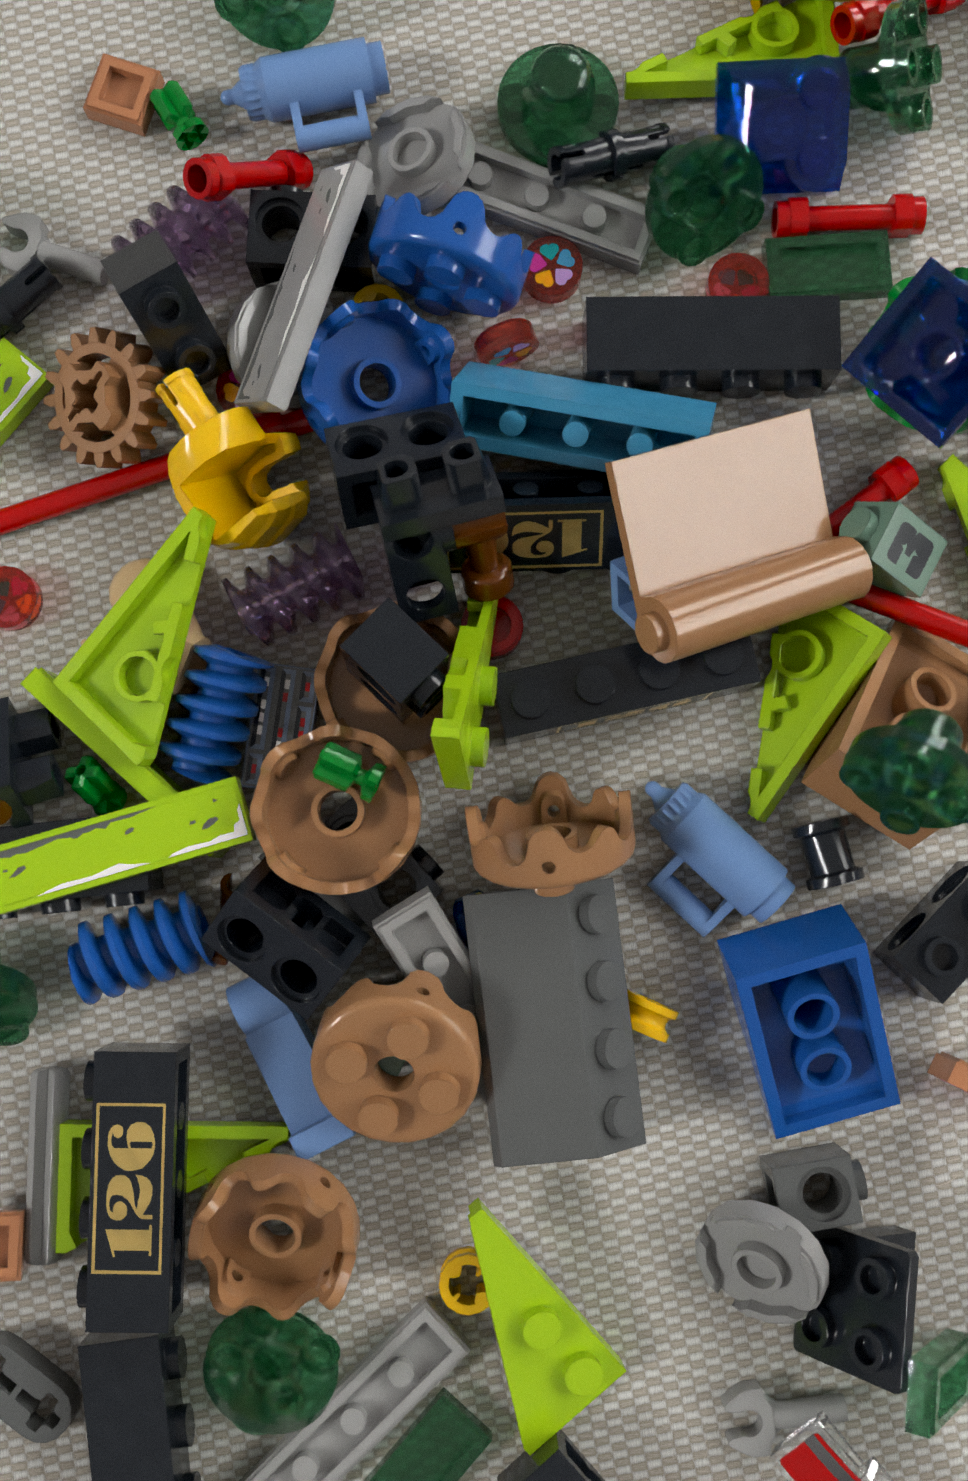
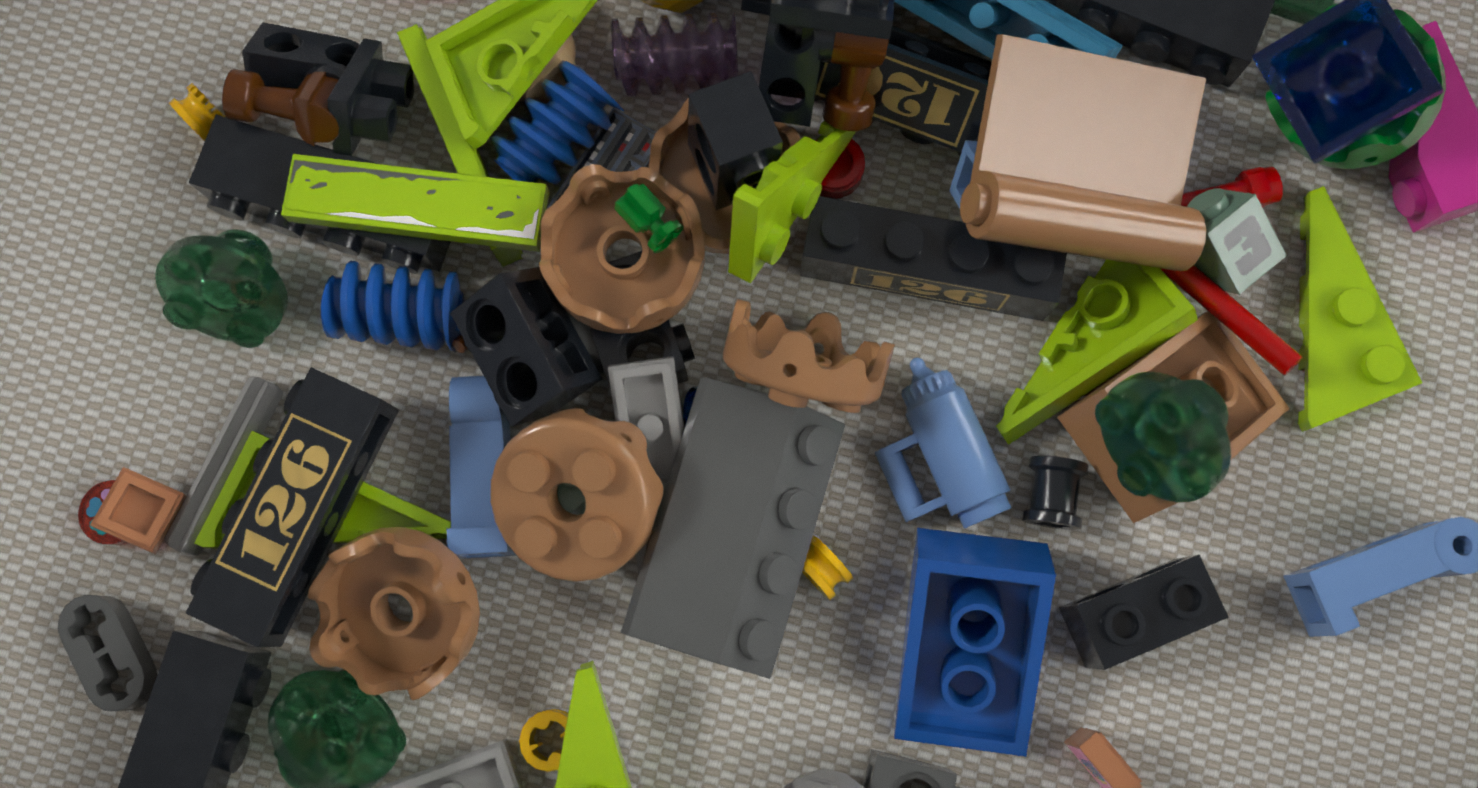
camera: 25 degrees right, 5 degrees down
green piece [64,755,127,816] -> none

